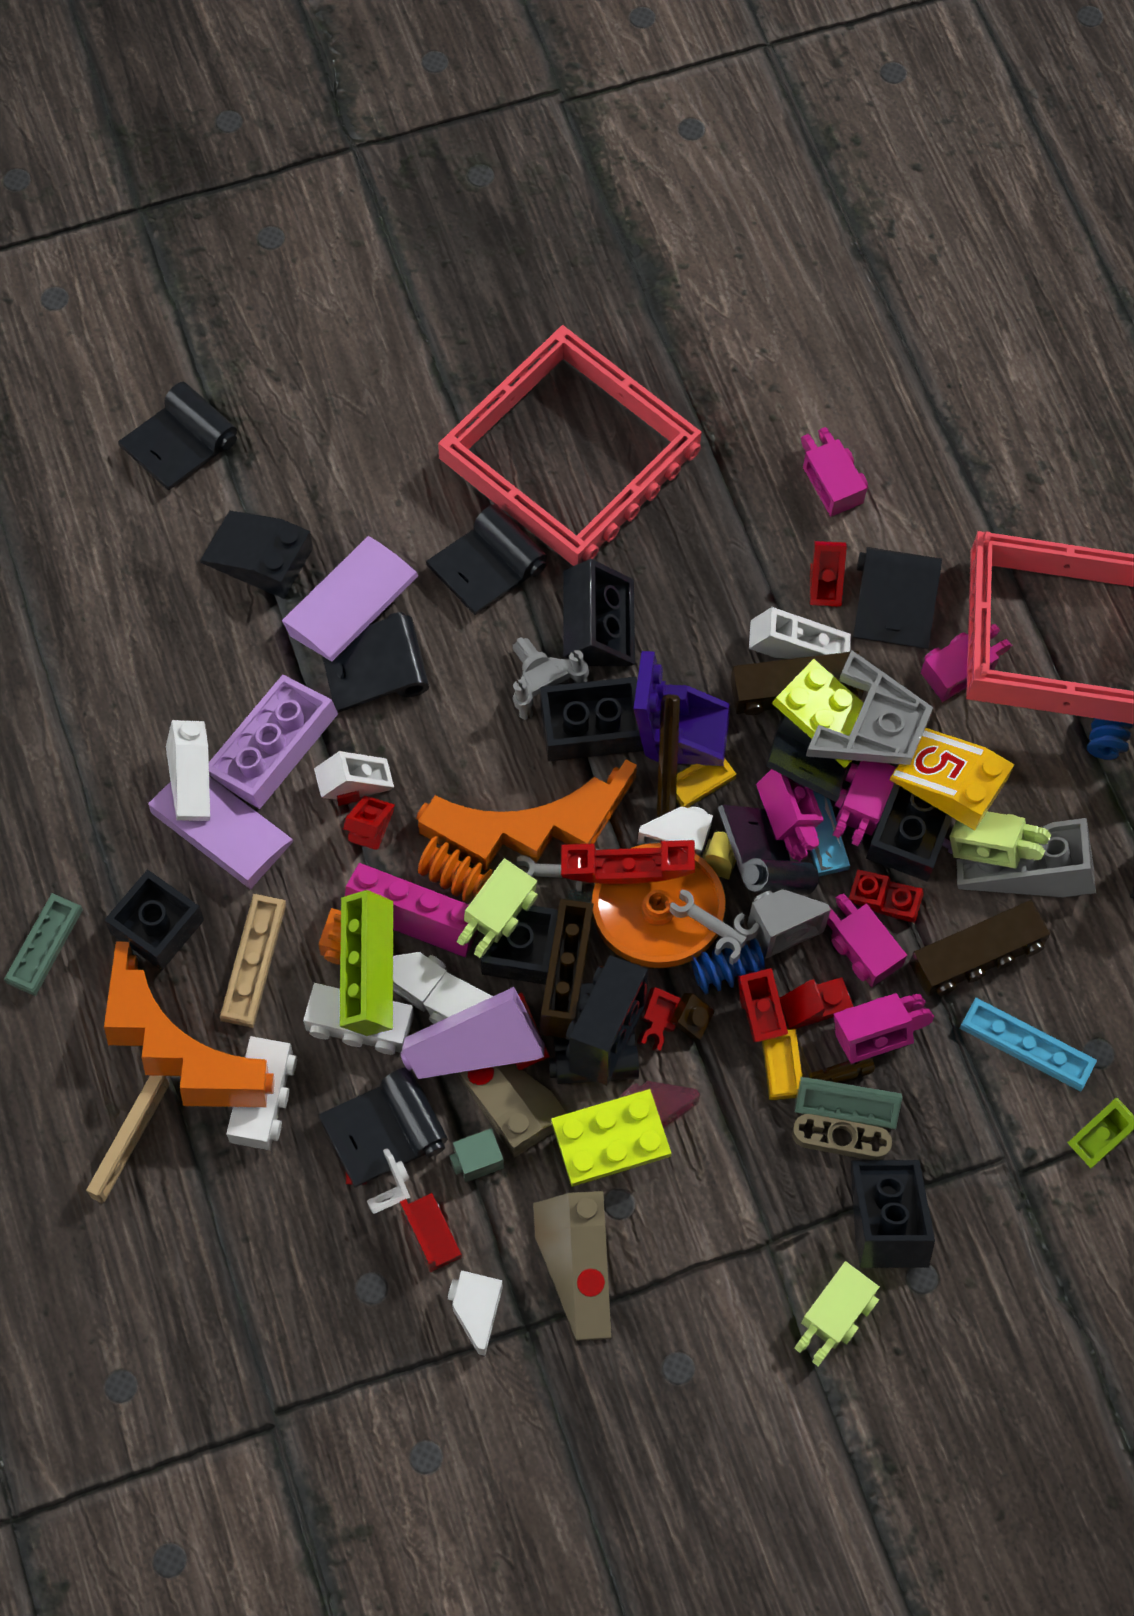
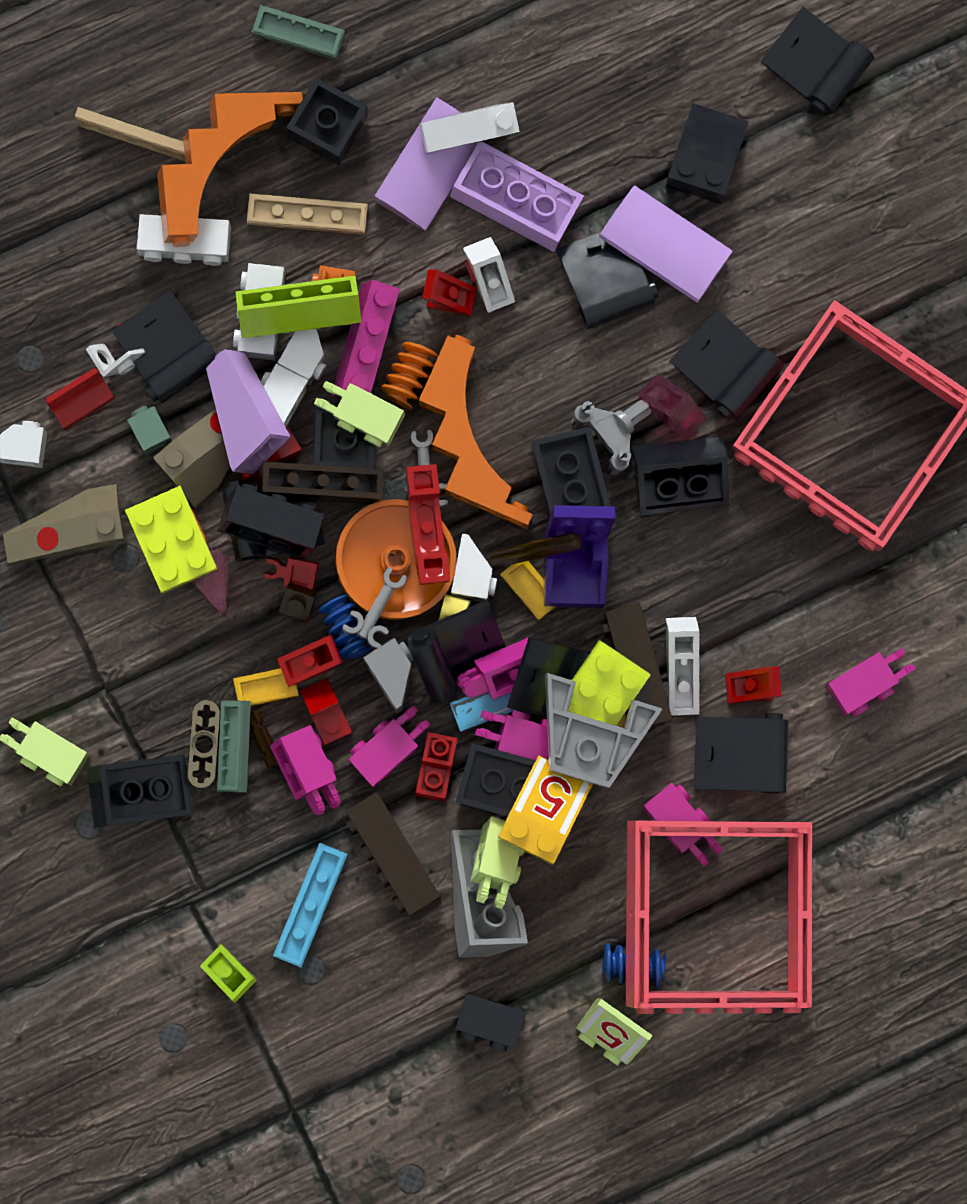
camera: 80 degrees right, 15 degrees up
none -> clear pink slope [637,374,706,439]

